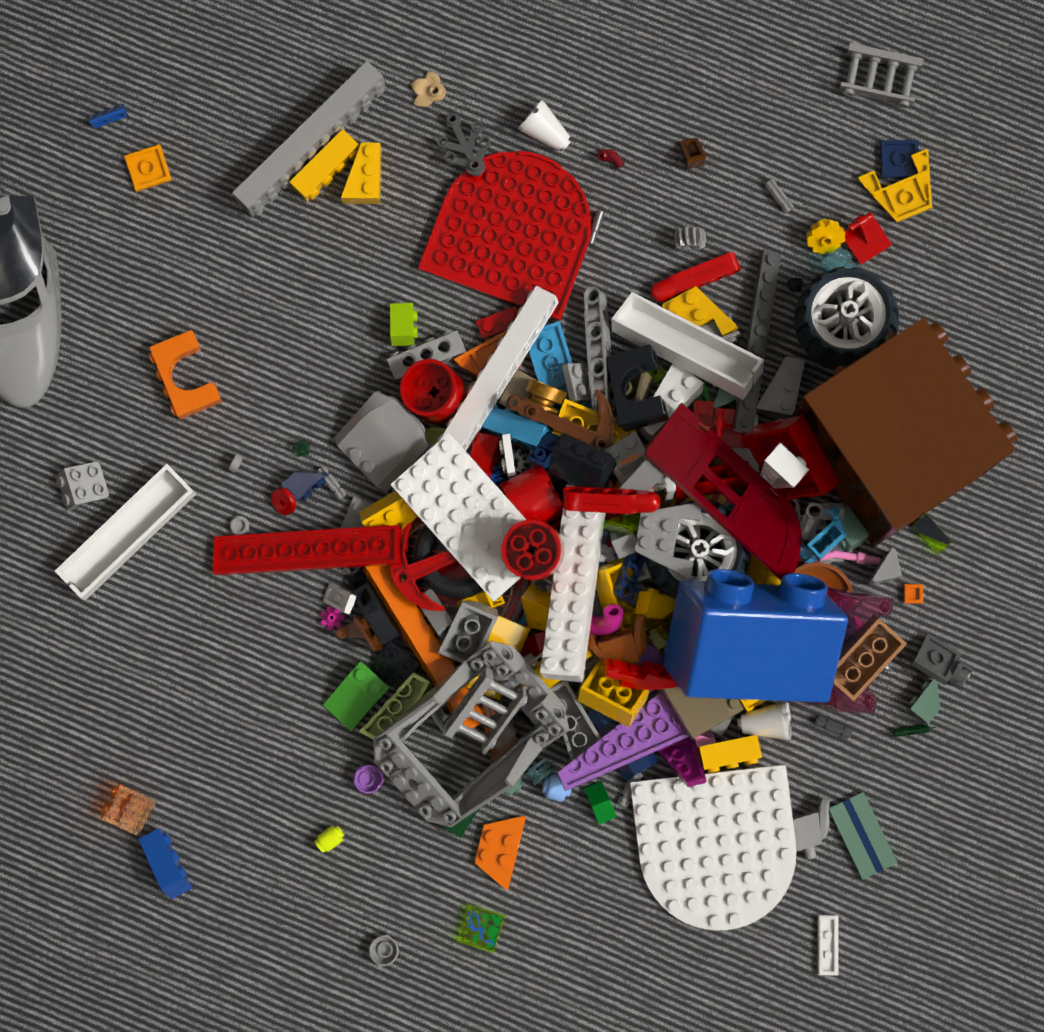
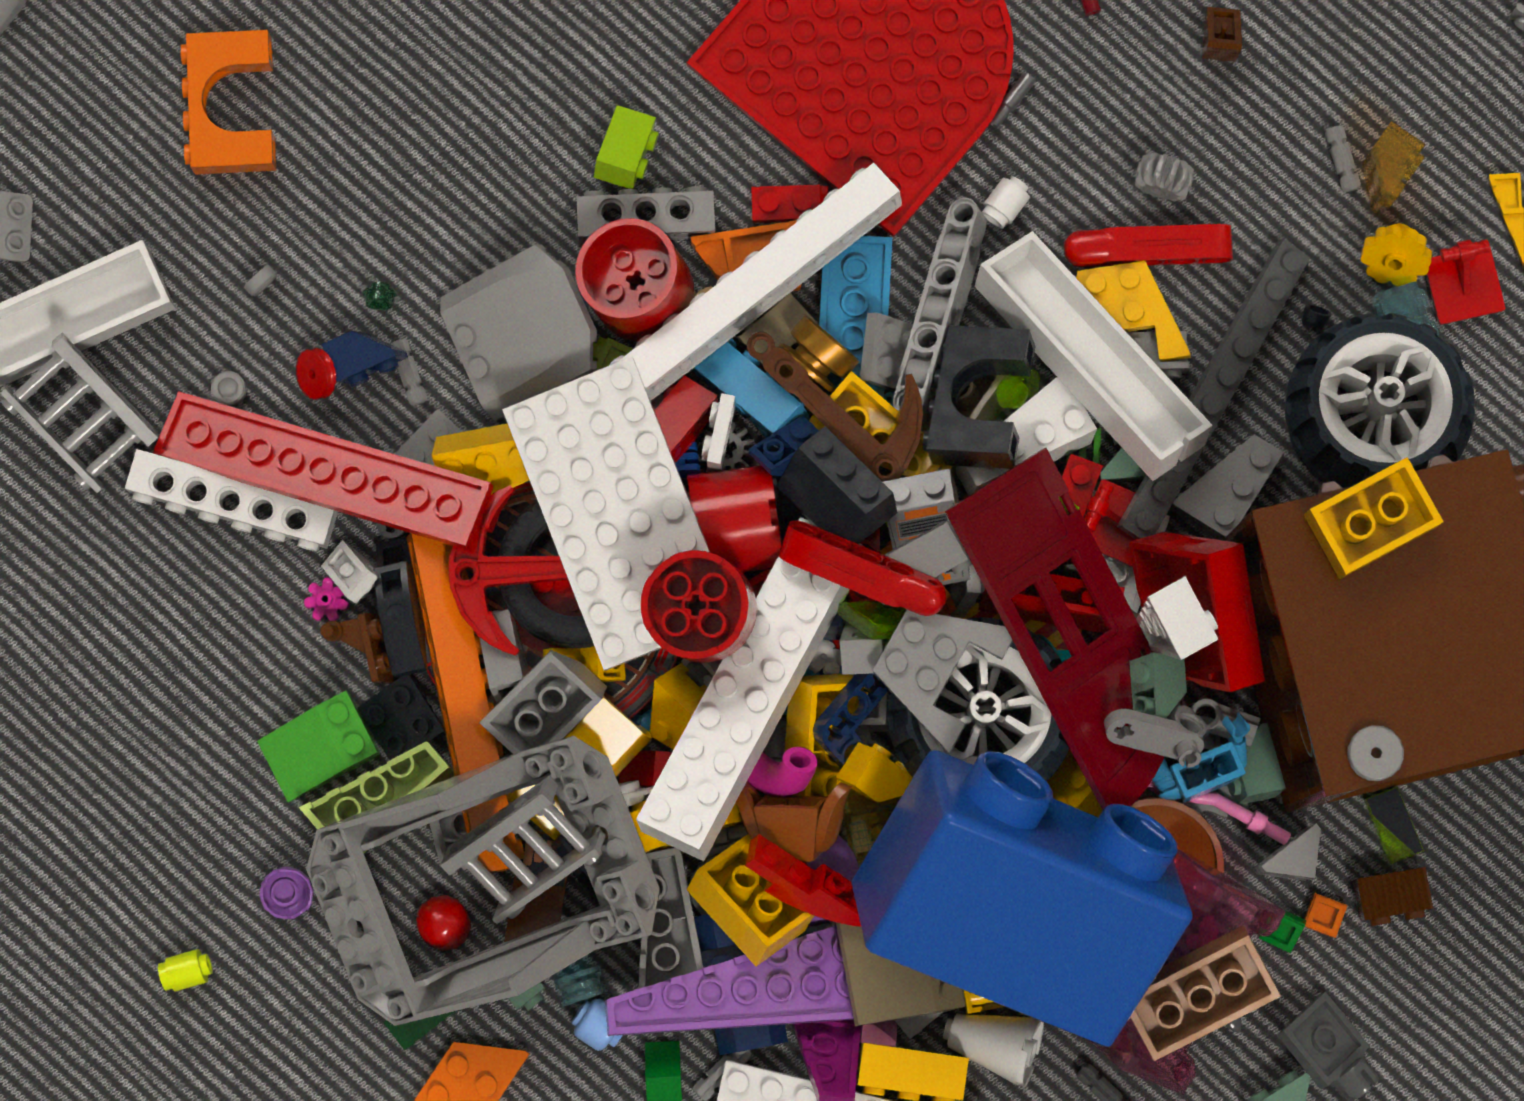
camera: 15 degrees right, 0 degrees up
none -> light grey fence [0,332,158,493]
none -> white brick [124,449,338,552]
none -> red hair [416,894,471,951]
none -> white brick [982,176,1030,229]
none -> clear neon green plate [996,375,1028,409]
none -> light grey piece [1104,700,1207,768]
none -> sand green slope [1129,652,1187,718]
none -> green tile [1259,906,1306,953]
none -> yellow brick [1304,457,1444,579]
none -> light grey piece [1347,725,1404,781]
none -> reddish brown brick [1353,867,1433,926]
none -> clear yellow slope [1362,121,1425,214]

